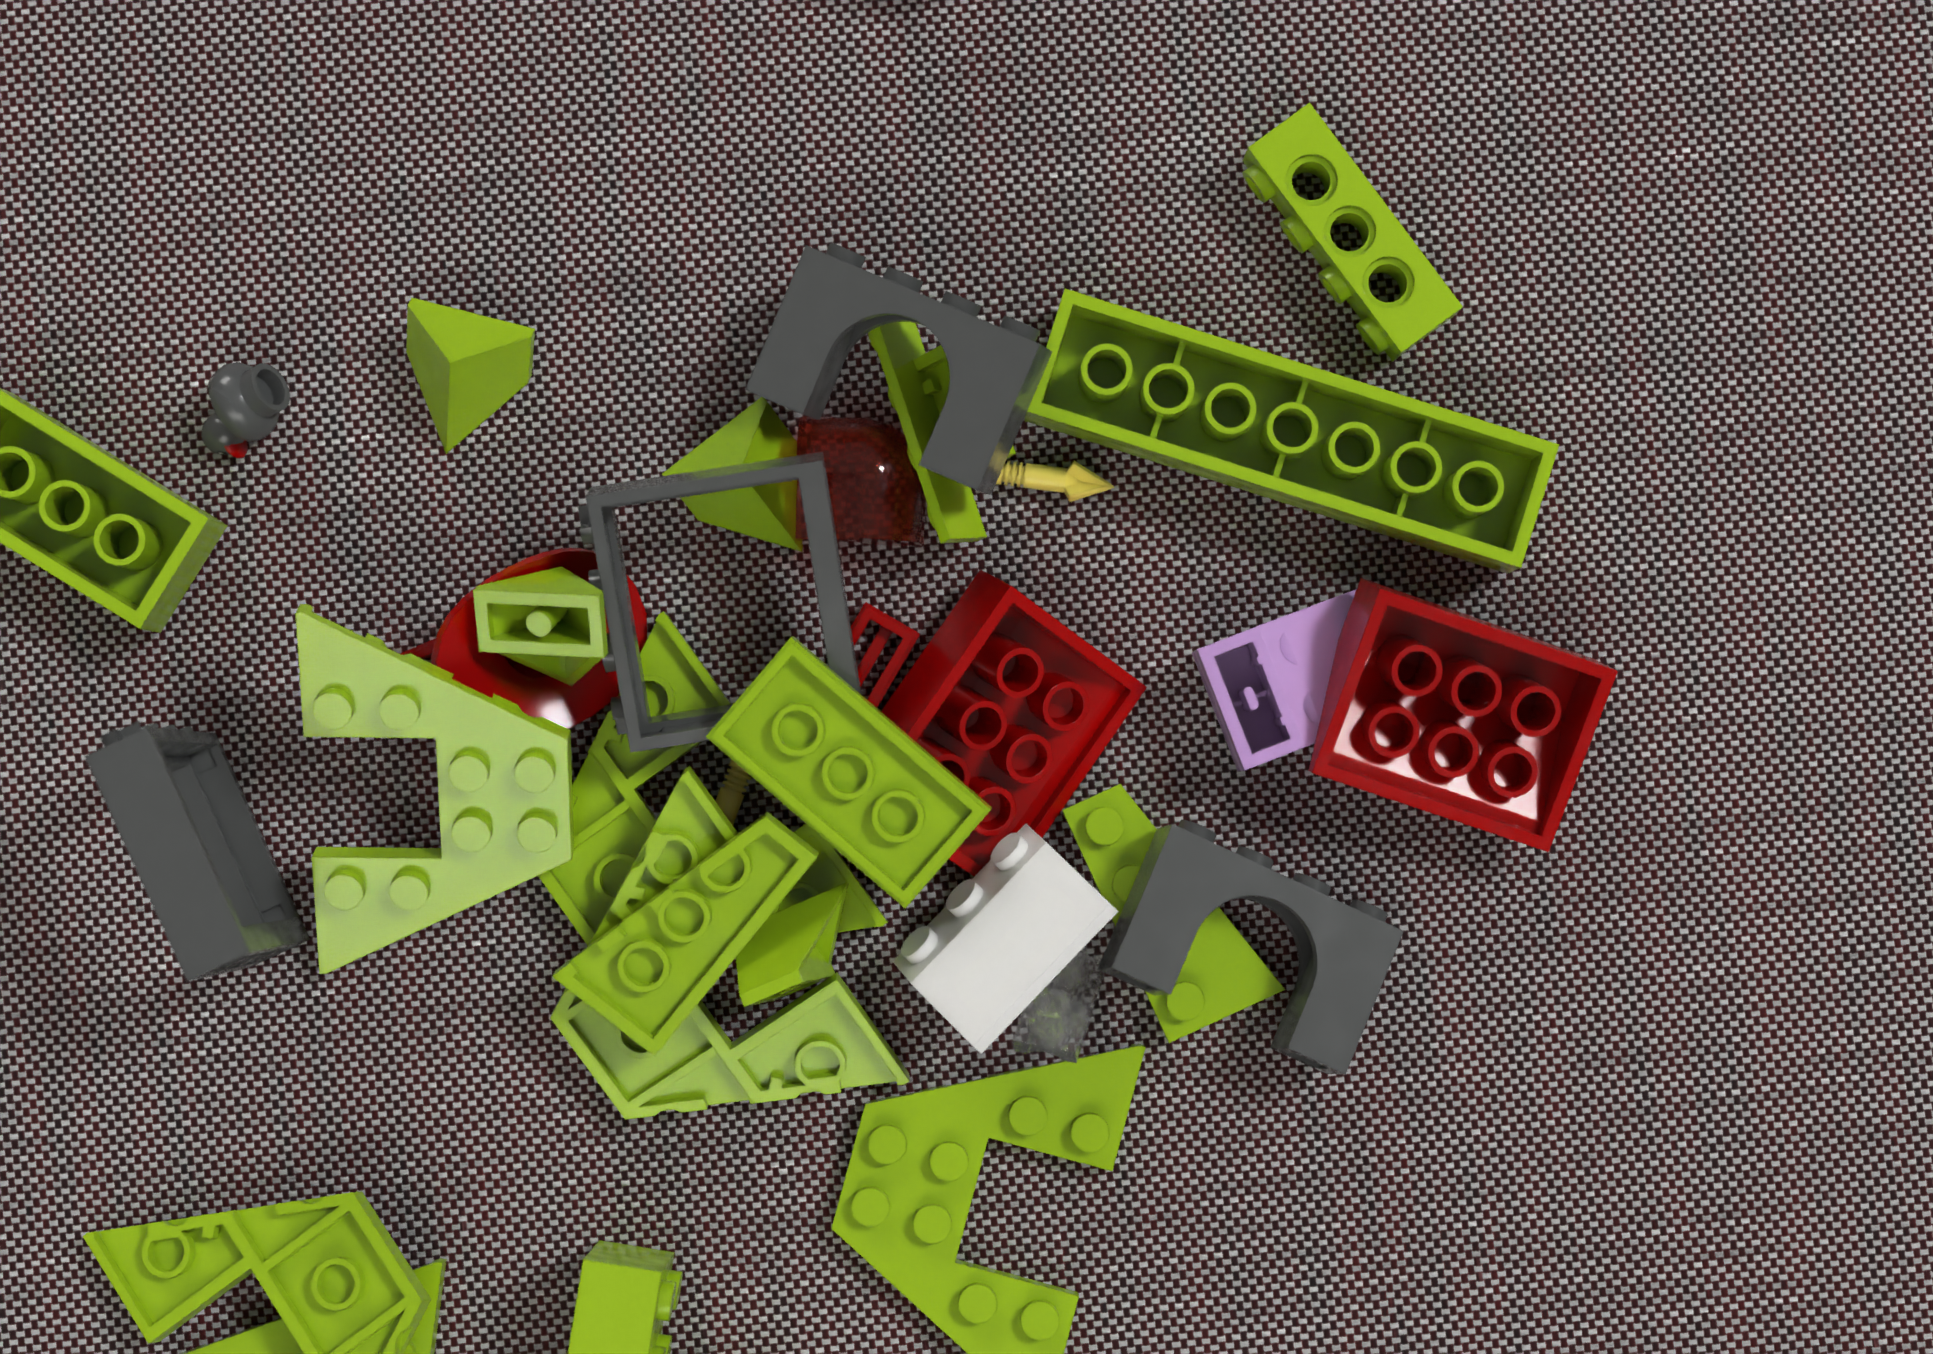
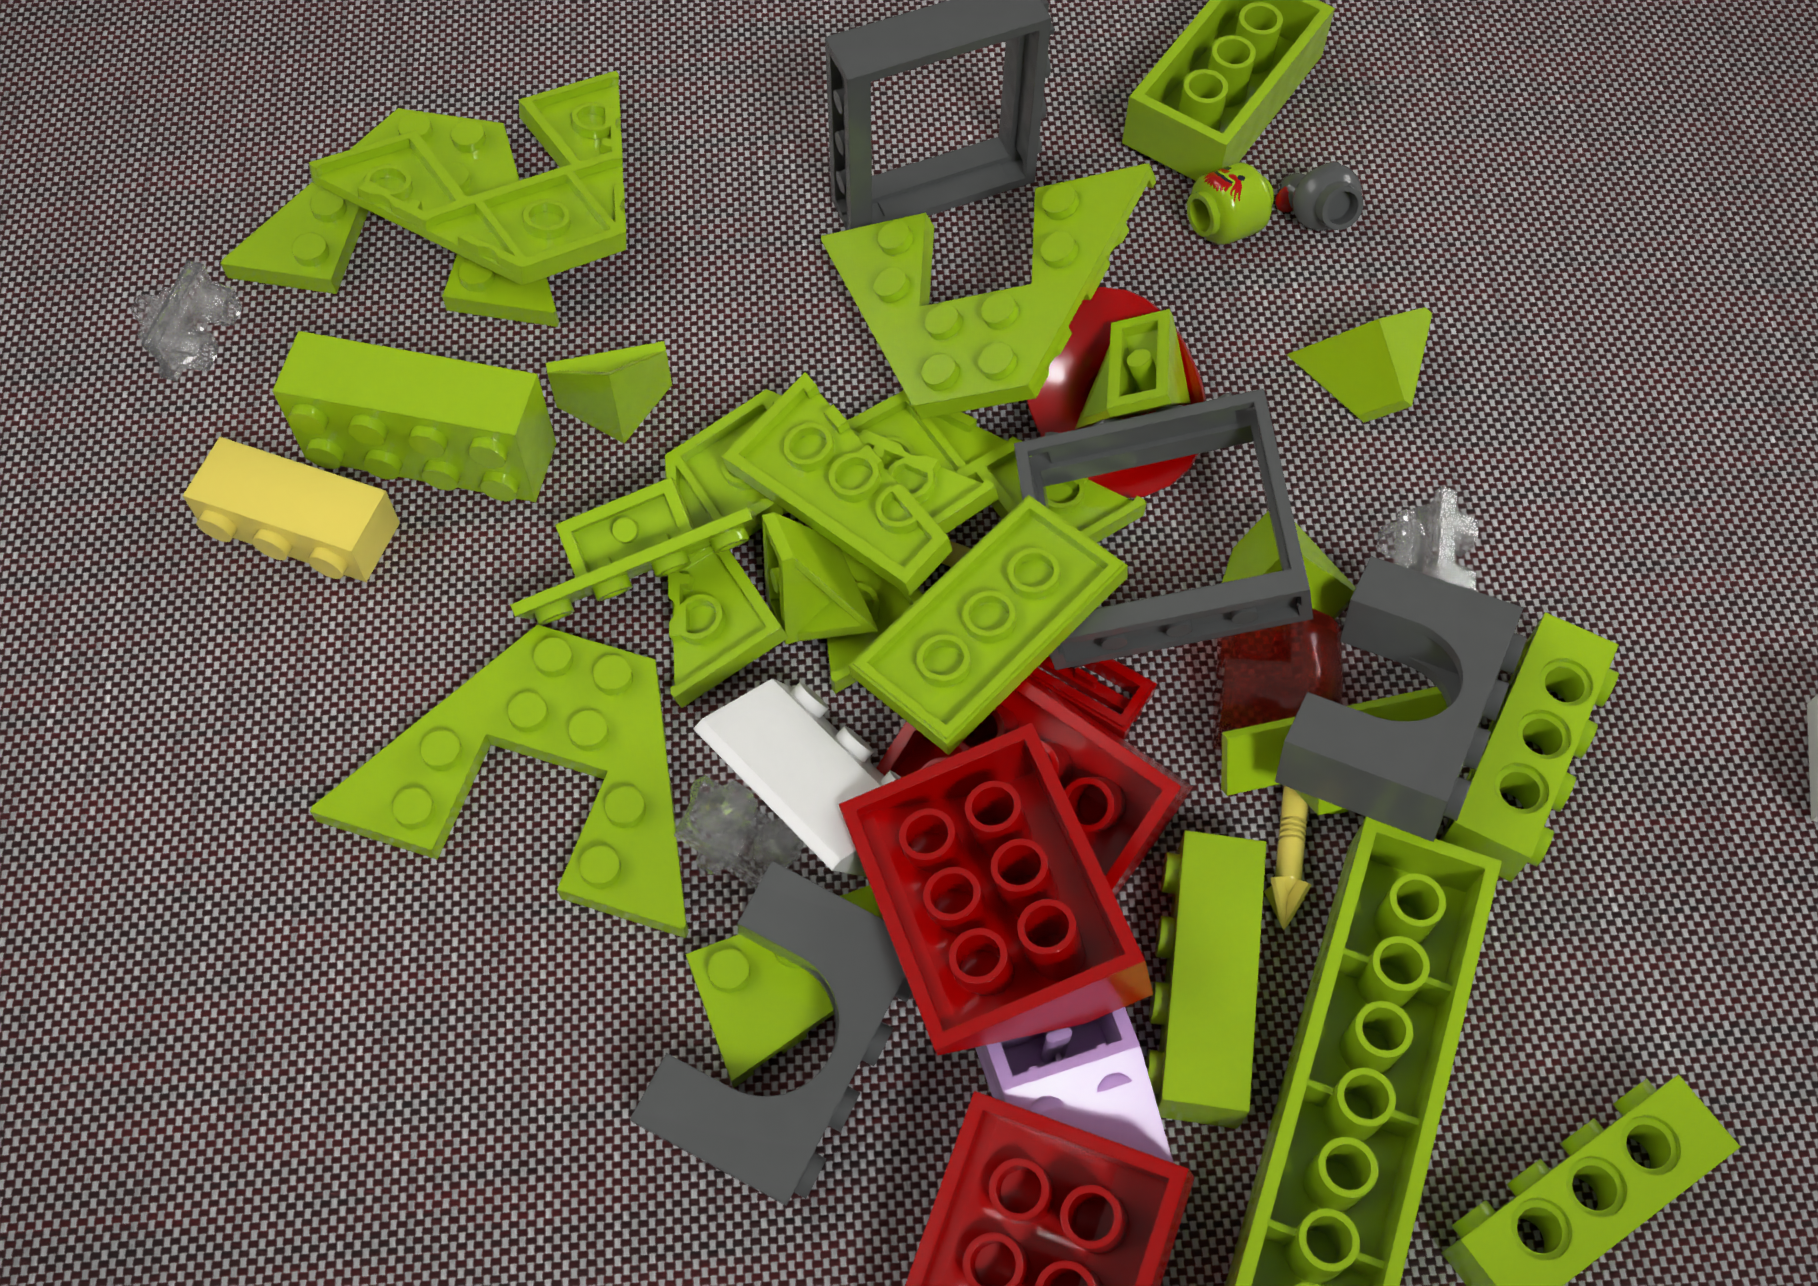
camera: 90 degrees right, 25 degrees down
none -> lime bracket [510,477,760,625]
none -> lime slope [545,341,672,444]
none -> red slope [839,723,1153,1056]
none -> lime brick [1145,830,1267,1129]
none -> lime head [1186,162,1274,245]
none -> clear hips [1377,486,1479,591]
none -> lime brick [1440,612,1619,882]

